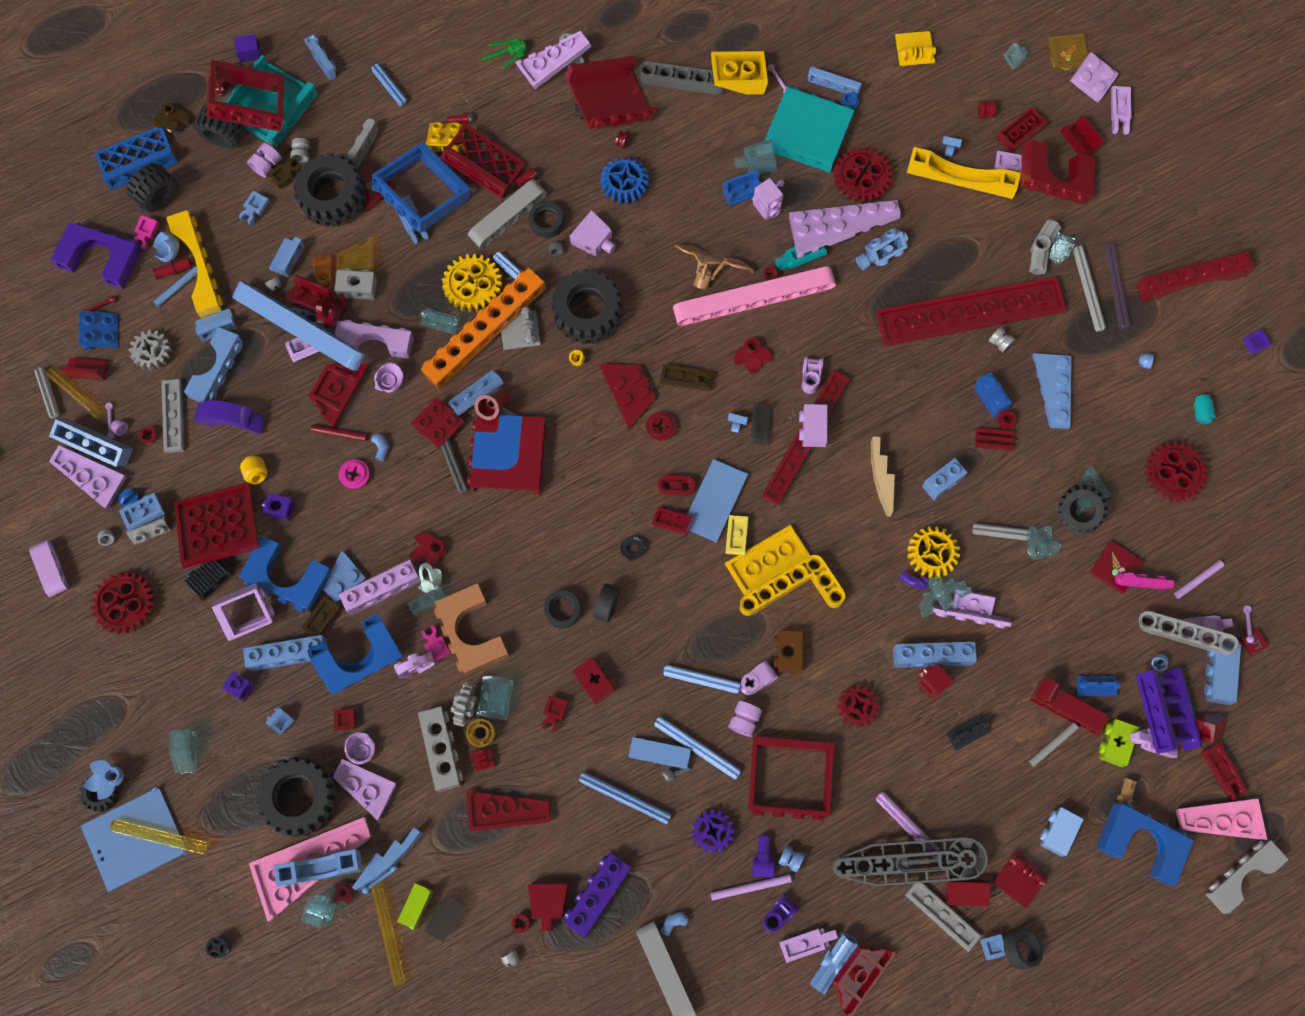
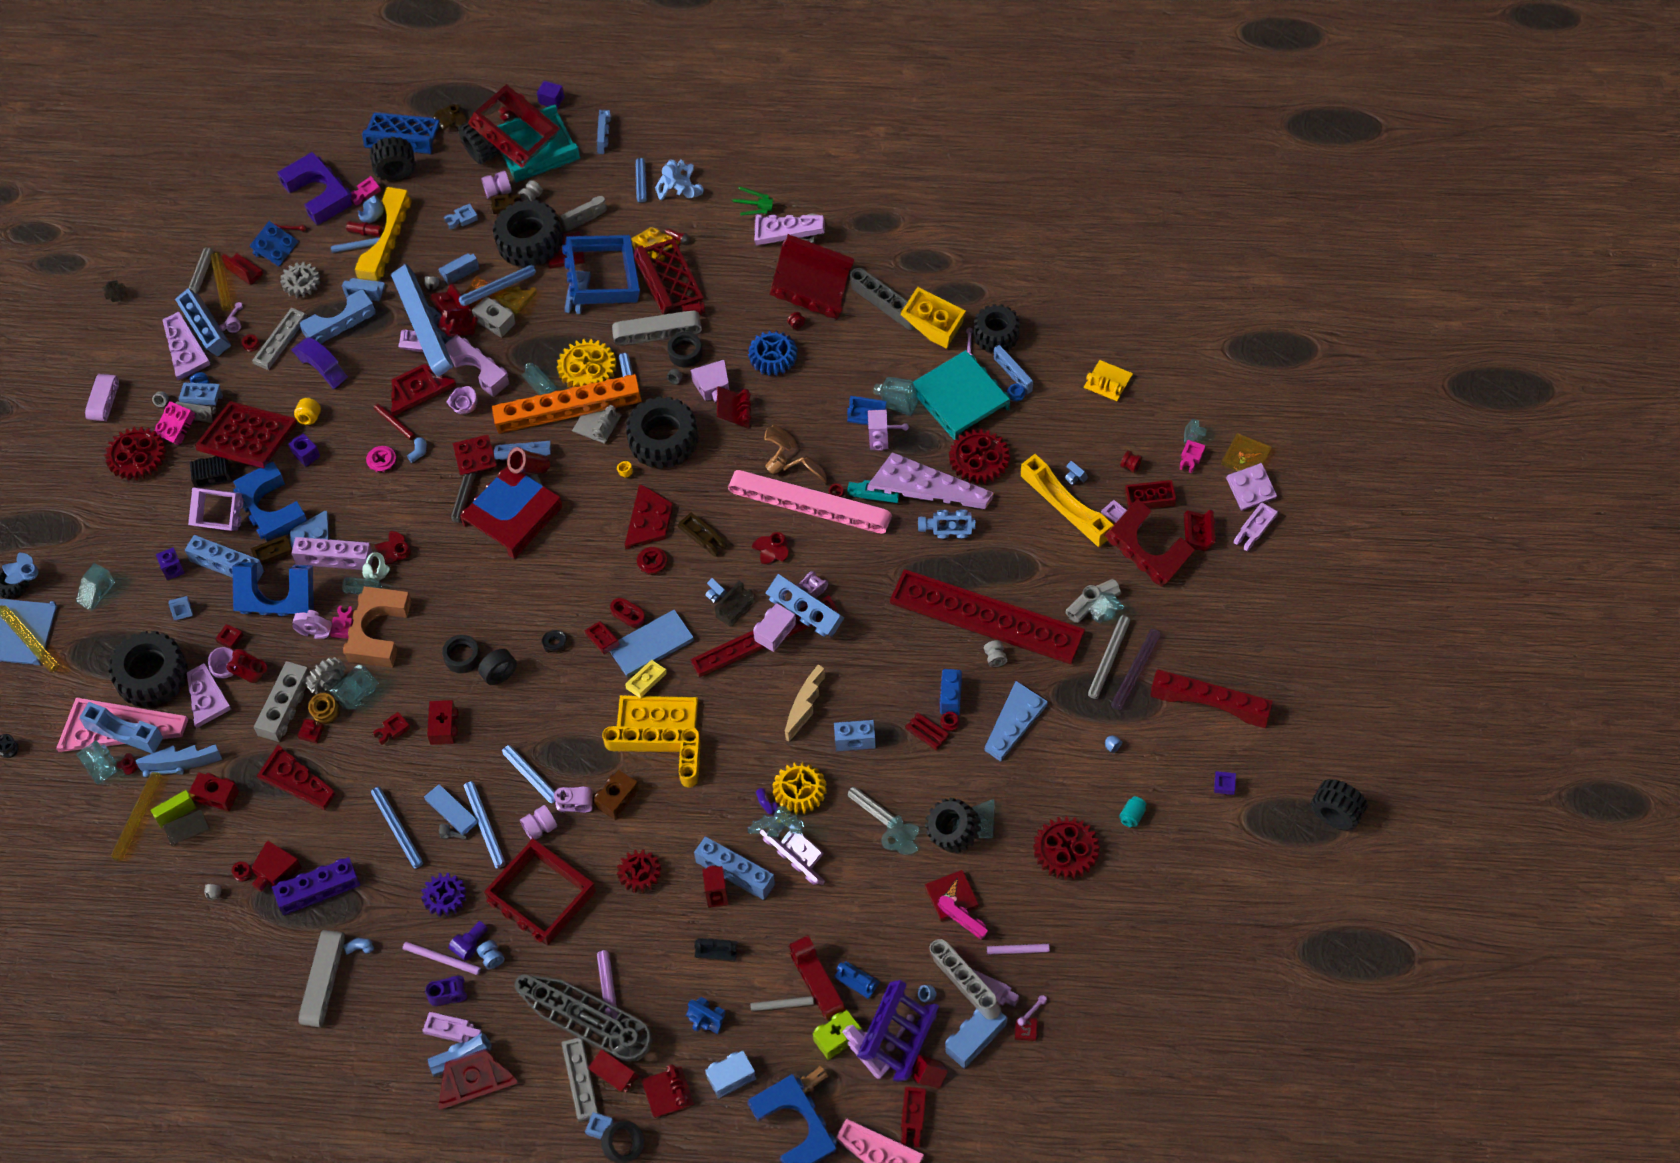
camera: 35 degrees right, 15 degrees down
none -> dark pink hinge [154,402,195,445]
none -> dark red brick [188,772,239,812]
none -> dark red piece [226,649,267,683]
none -> medium blue axle [459,265,536,306]
none -> light blue piece [655,159,703,200]
none -> blue hips [686,997,725,1034]
none -> dark red hinge [717,386,751,428]
none -> medium blue brick [766,574,844,637]
none -> black tyre [974,304,1020,354]
none -> dark pink plate [1180,440,1206,473]

